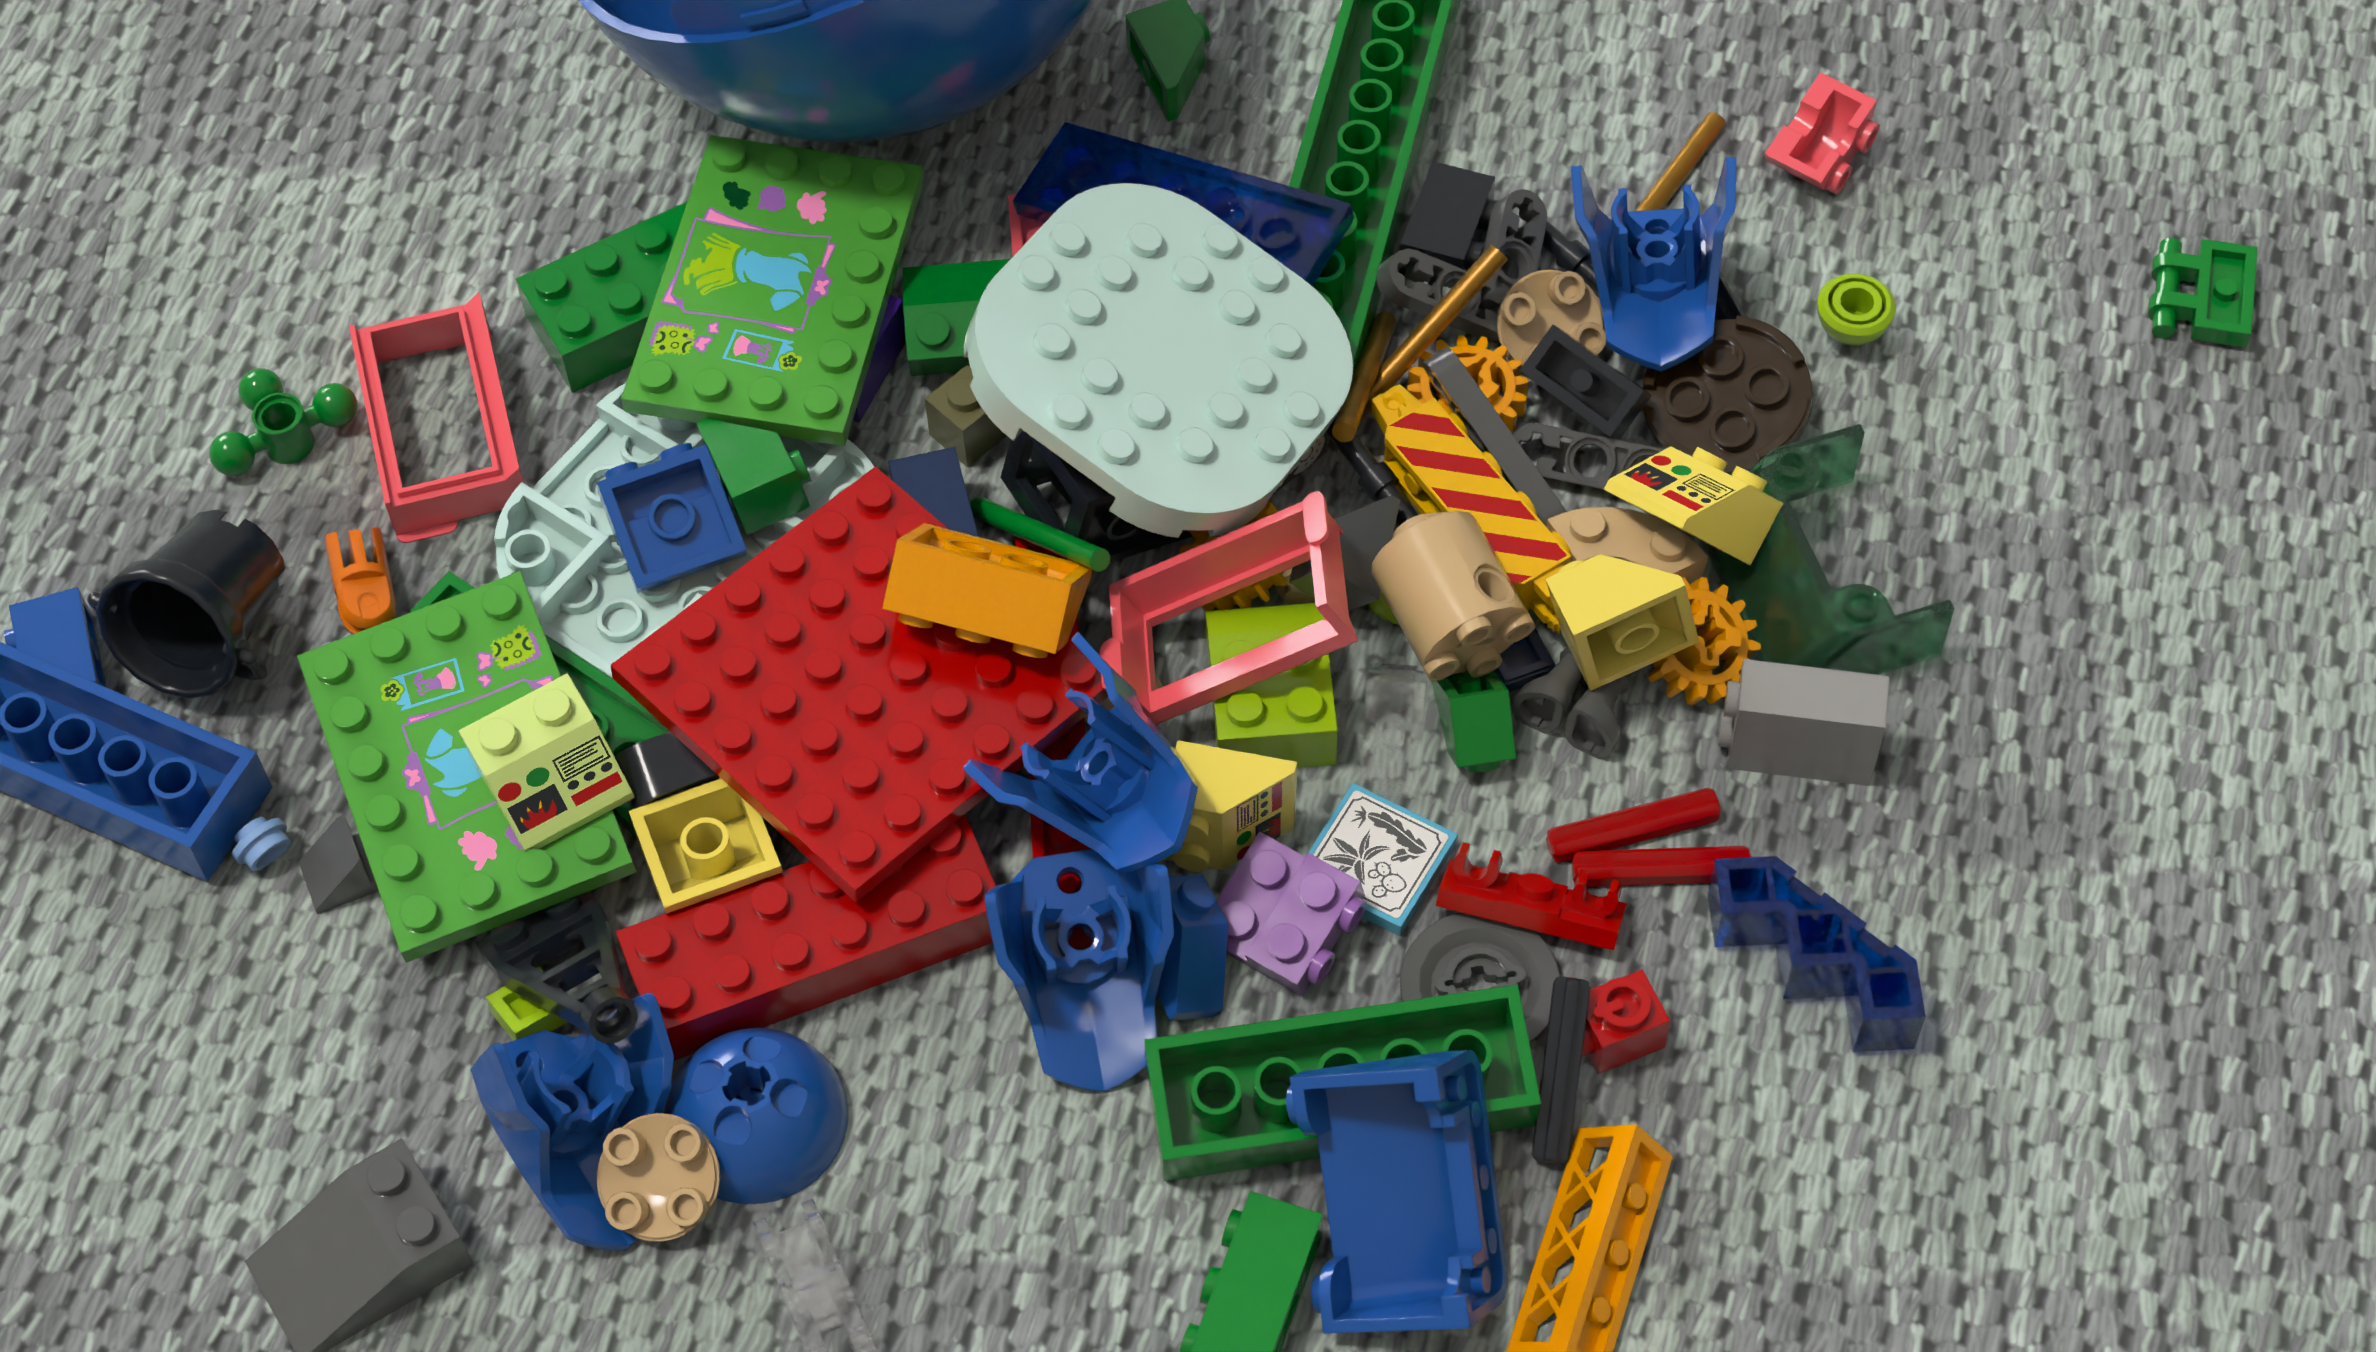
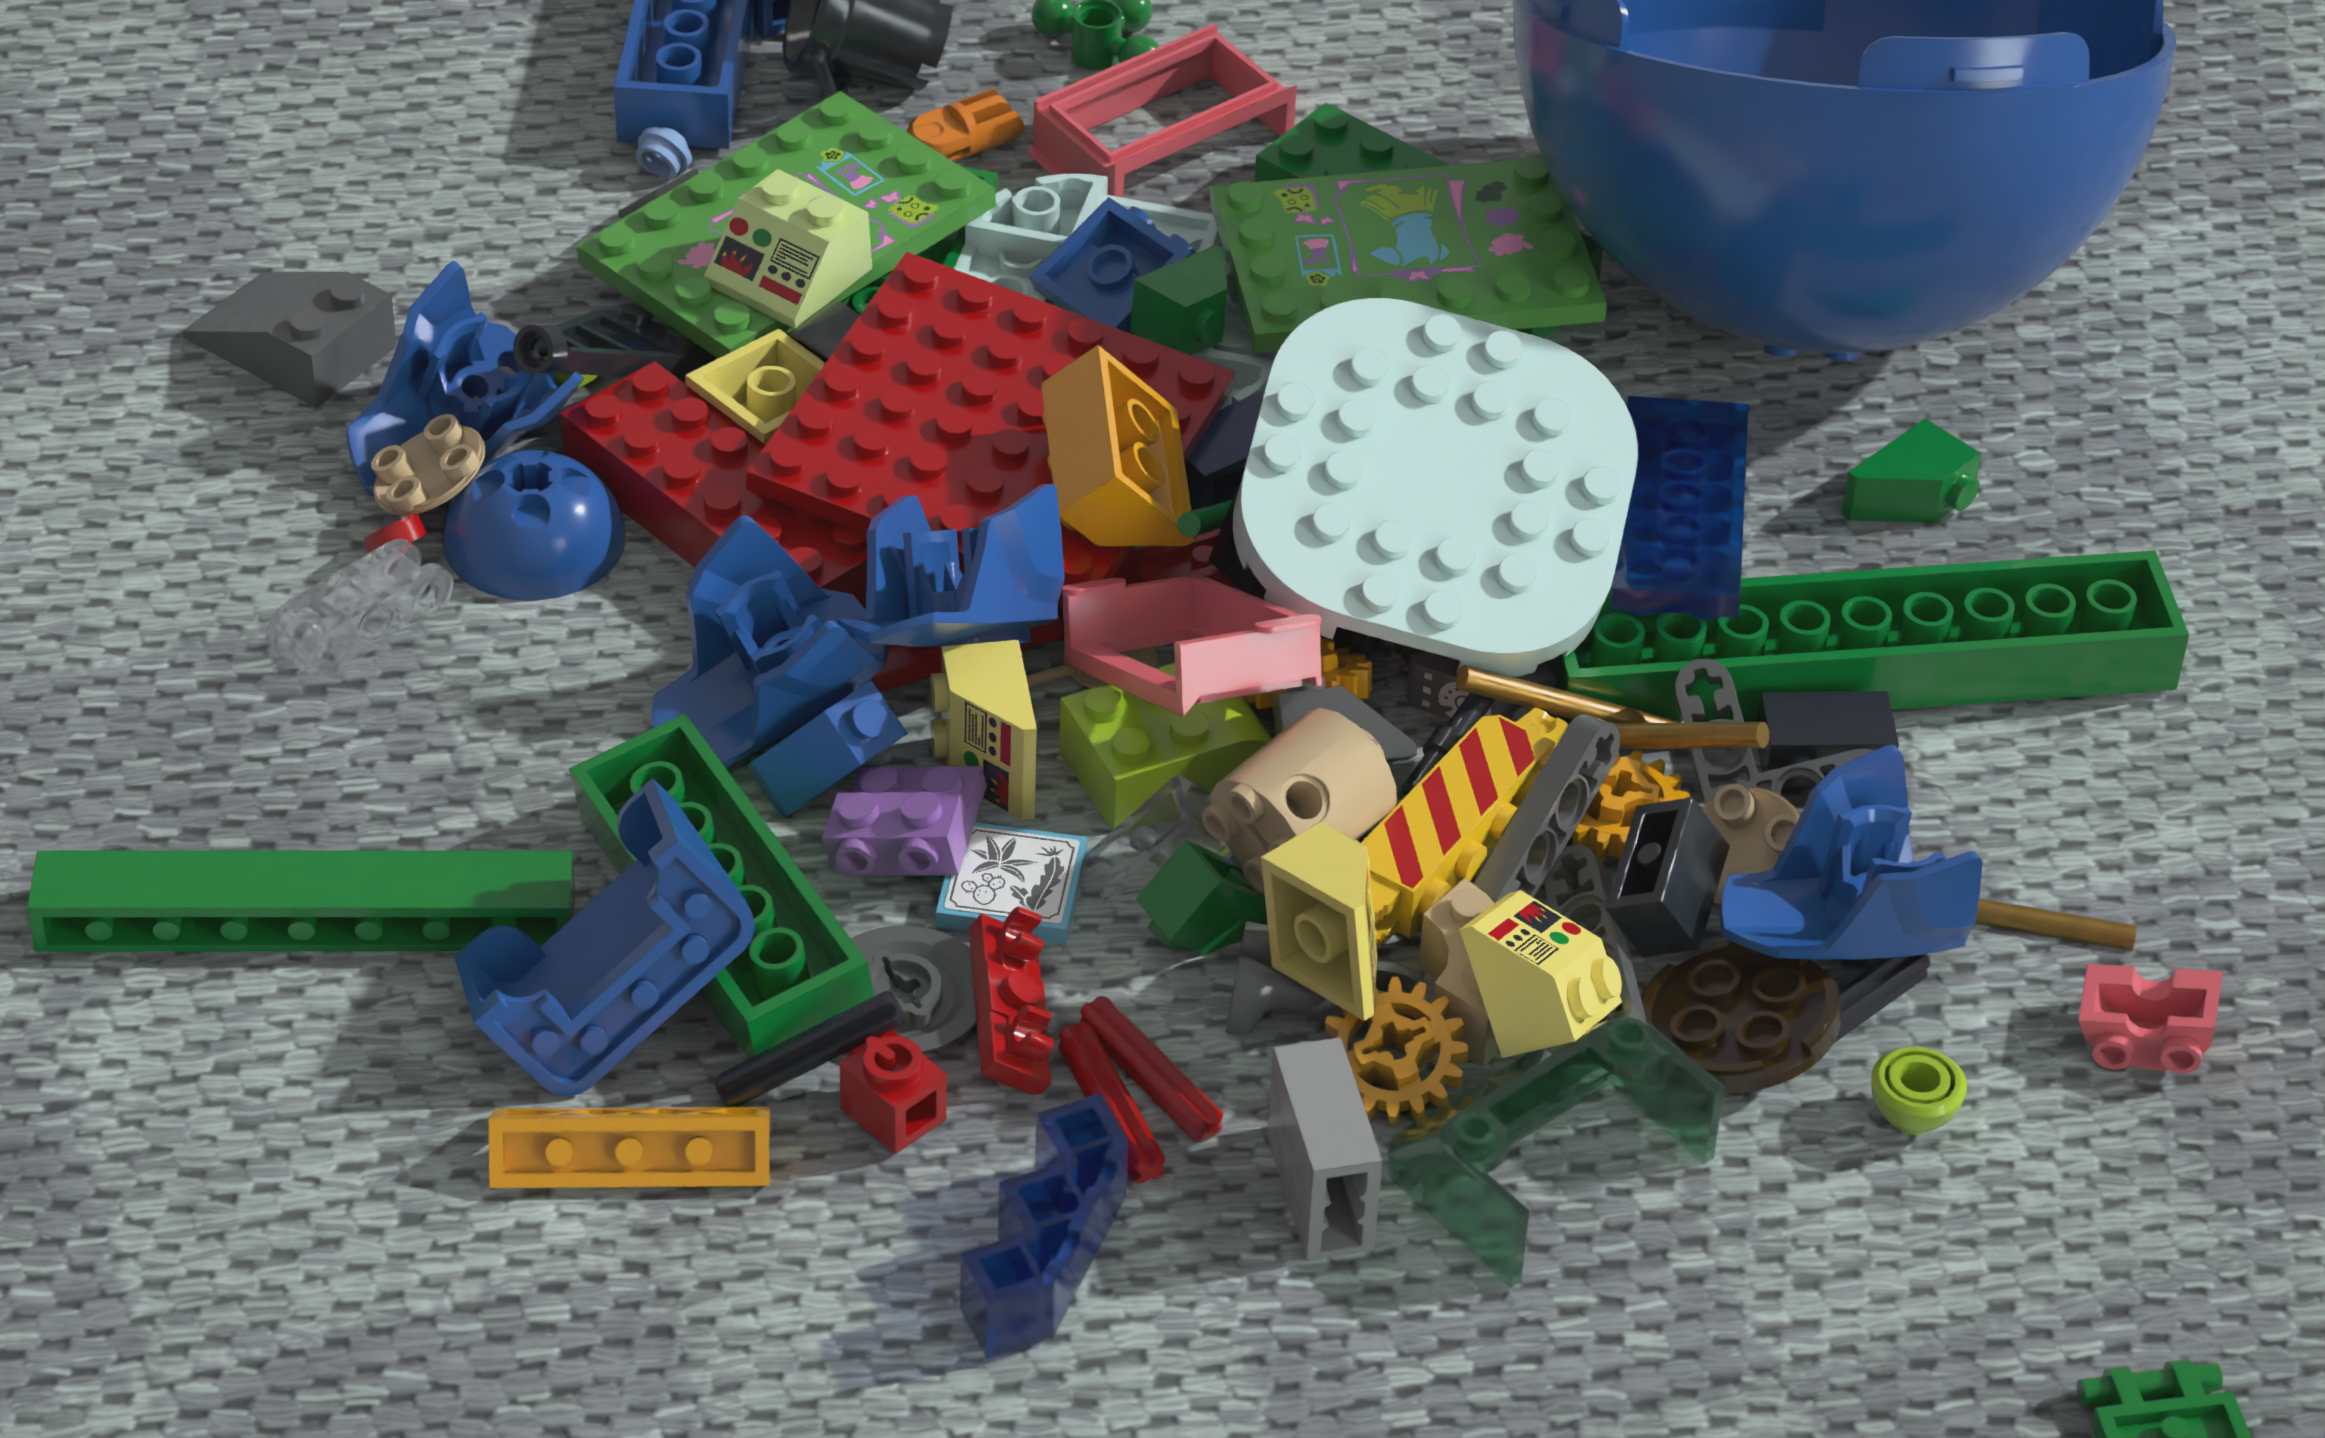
camera: 65 degrees right, 15 degrees down
none -> red tile [362,513,427,562]

